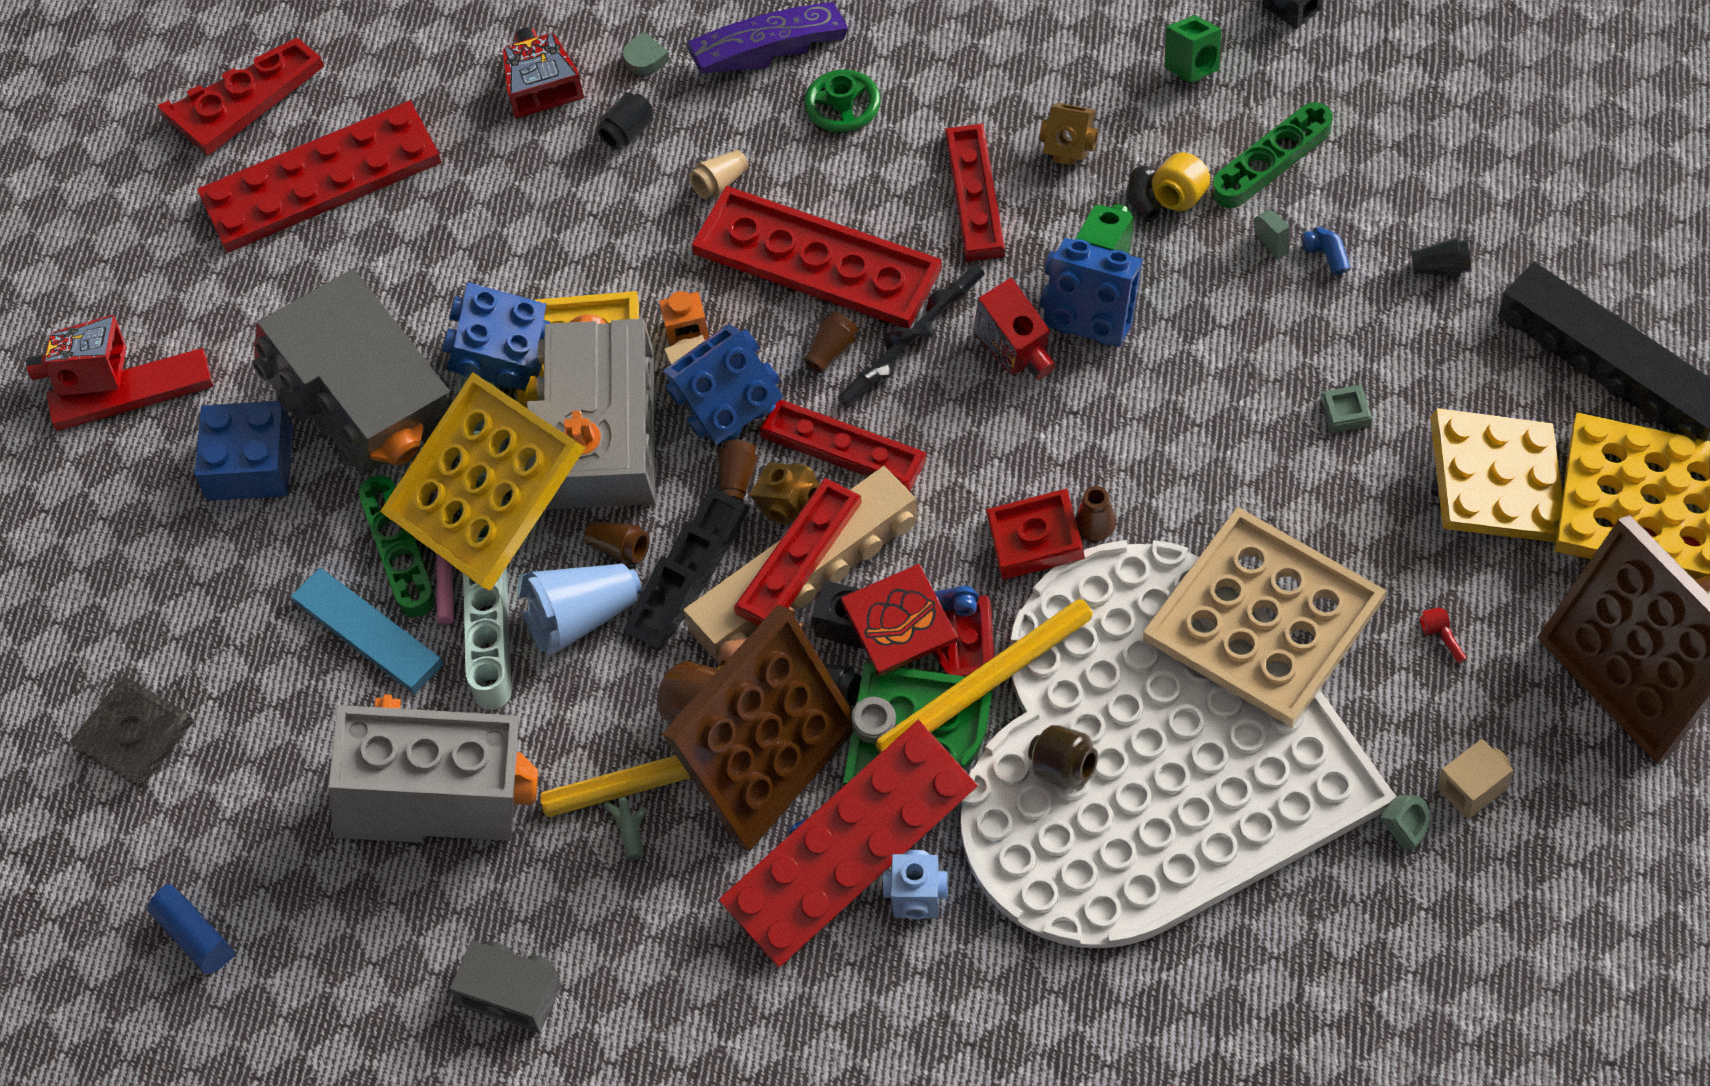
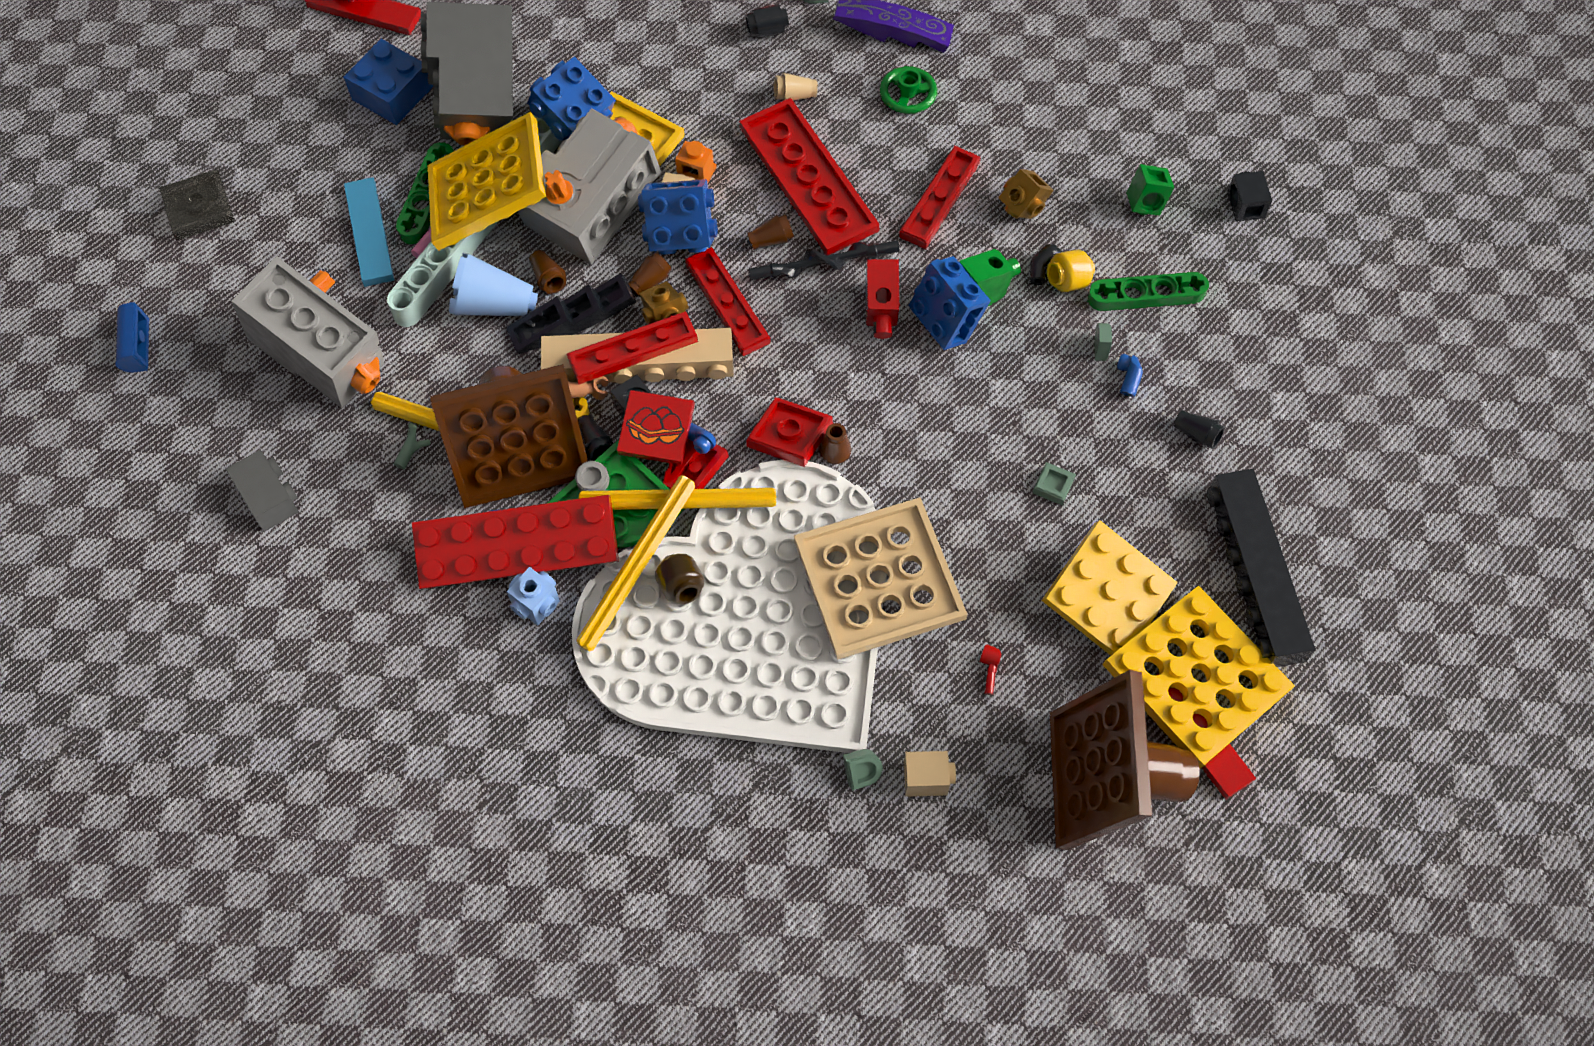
camera: 30 degrees right, 5 degrees up
none -> yellow axle [576,475,695,651]

